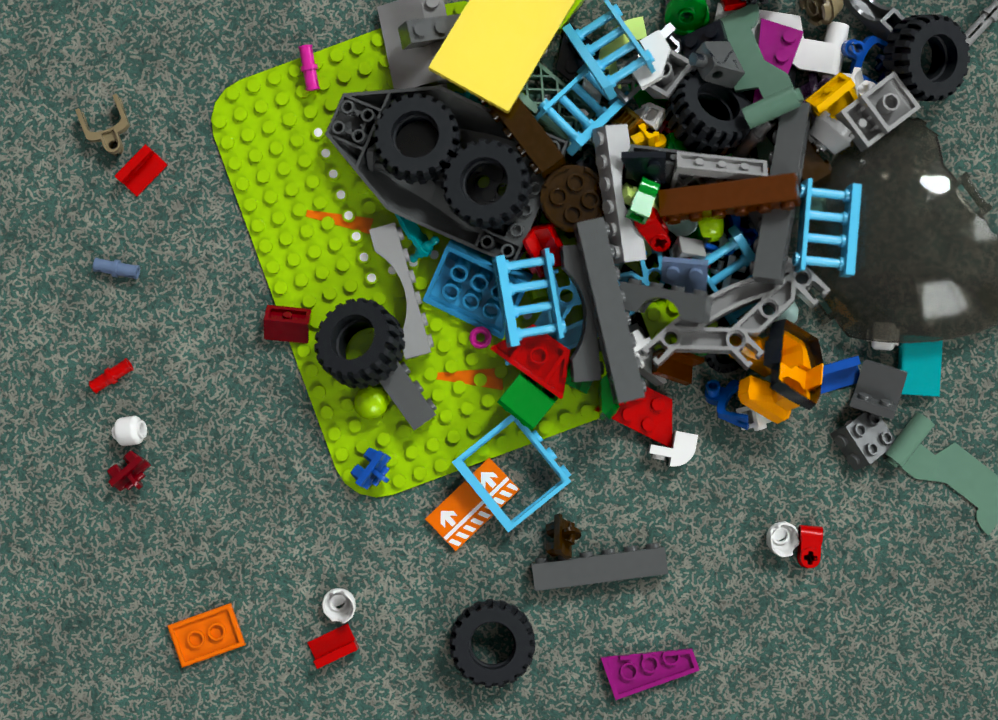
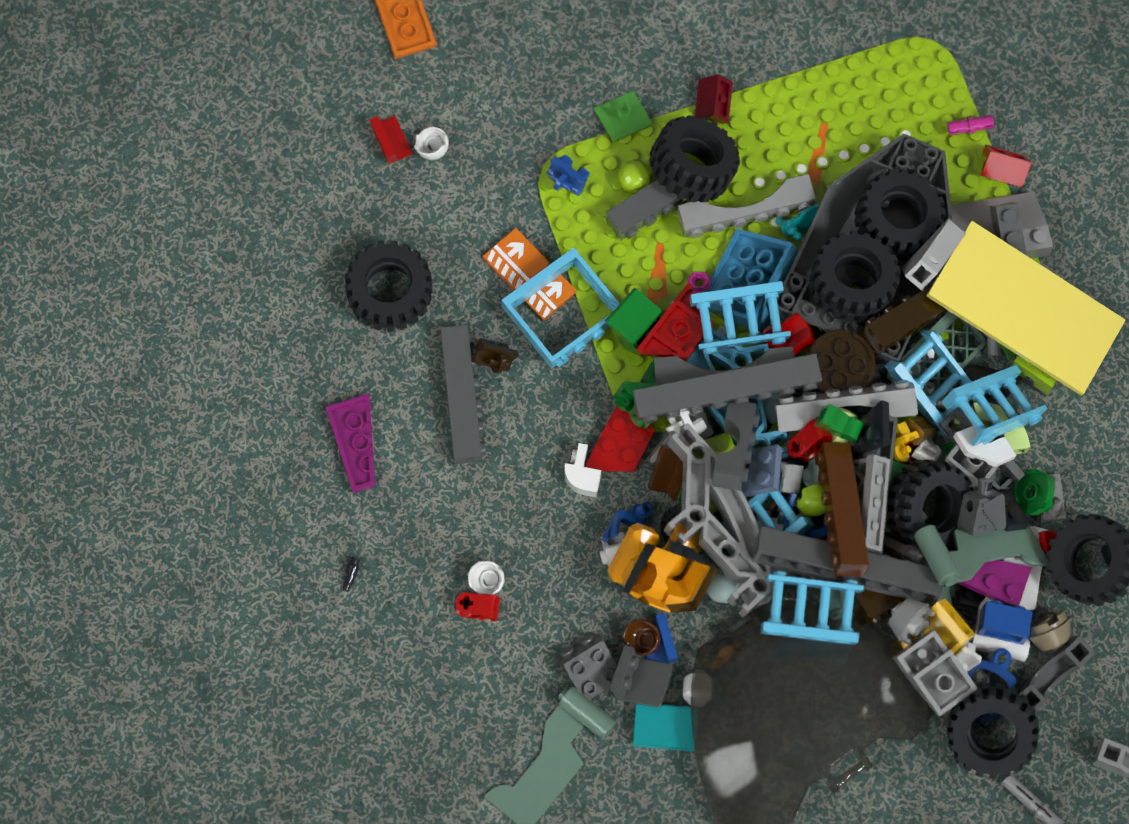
camera: 90 degrees right, 15 degrees down
none -> black piece [343,557,360,592]
none -> bright green piece [593,91,653,142]
none -> reddish brown hair [623,619,661,656]
none -> light grey slope [902,218,966,290]
none -> blue brick [977,600,1032,645]
none -> panel [980,144,1032,187]

